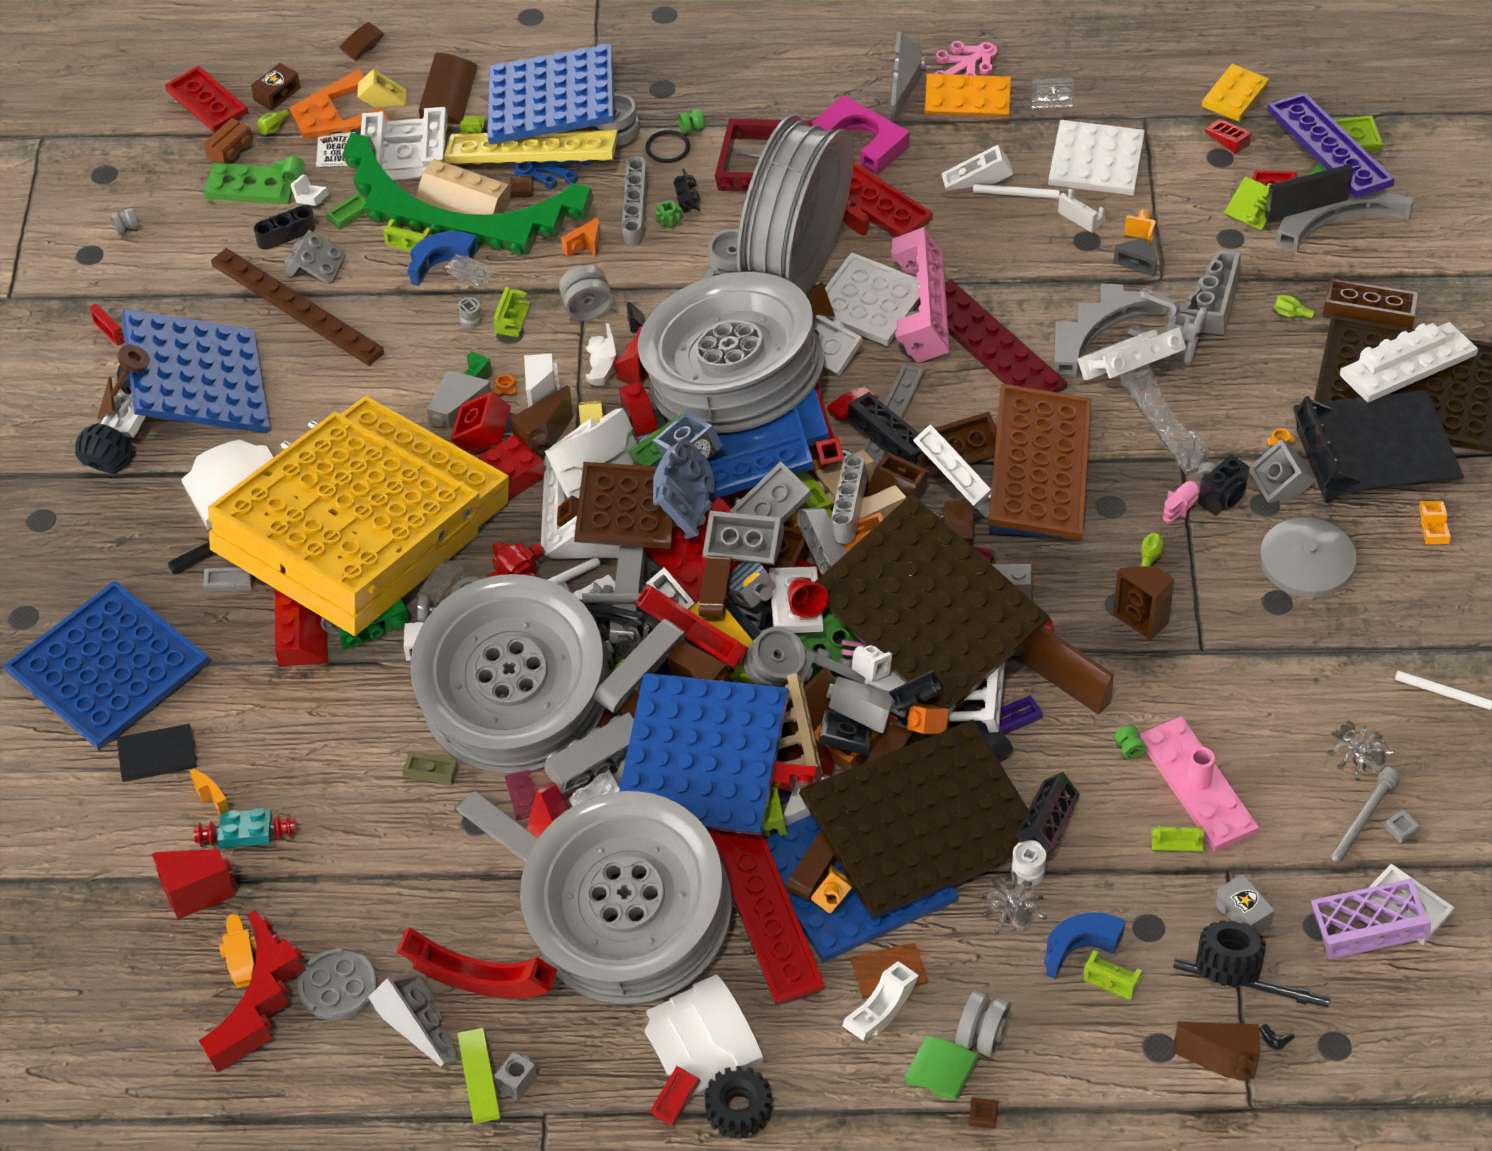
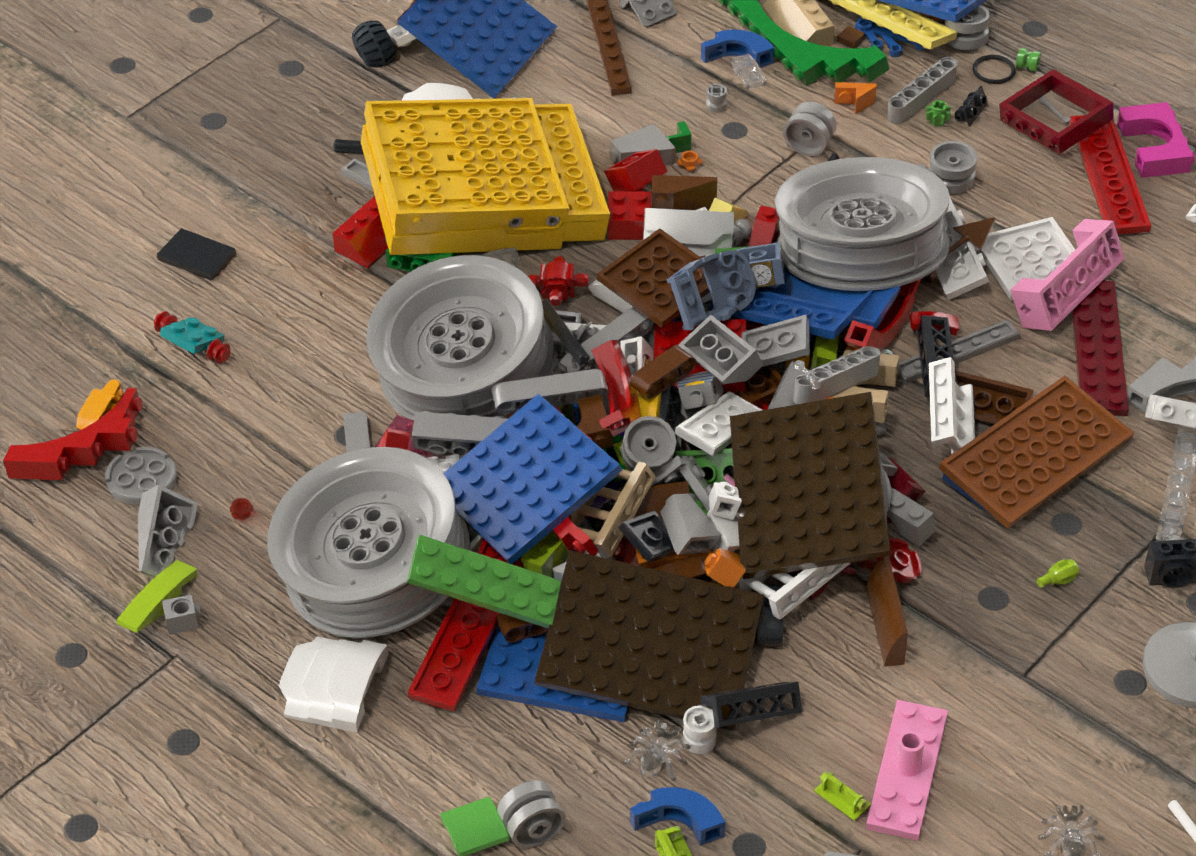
camera: 40 degrees right, 5 degrees down
blue plate [4,580,210,750] -> none
red slope [152,849,236,920] -> none
light orange slope [189,769,229,816] -> none
lime hinge [383,219,434,251] -> none
red arch [396,927,558,999] -> none
olive plate [402,752,458,785] -> none
lime hinge [493,287,531,337] -> none
white slope [524,354,560,407] -> none
white bar [548,557,600,584] -> none
light grey bar [582,593,641,603] -> none
white animal [586,323,616,386] -> none
red tile [649,1066,701,1127] -> none
black tyre [705,1066,772,1139] -> none
light grey wheel [737,115,854,295] -> none
red hat [787,577,829,618] -> none
light orange bracket [811,865,852,913] -> none
red slope [842,200,869,236] -> none
white arch [843,961,919,1041] -> none
clear orange piece [850,942,928,999] -> none
reddish brown slope [864,452,928,499] -> none
black hinge [889,670,944,712] -> none
reddish brown brick [939,501,973,546] -> none
dark purple tile [999,695,1043,735] -> none
reddish brown slope [1113,566,1175,640] -> none
bright green wheel [1114,725,1147,760] -> none
bright pink arm [1163,481,1199,523] -> none
none -> clear red plate [230,498,254,520]
none -> bright green plate [406,535,561,628]
none -> clear hinge [795,360,821,389]

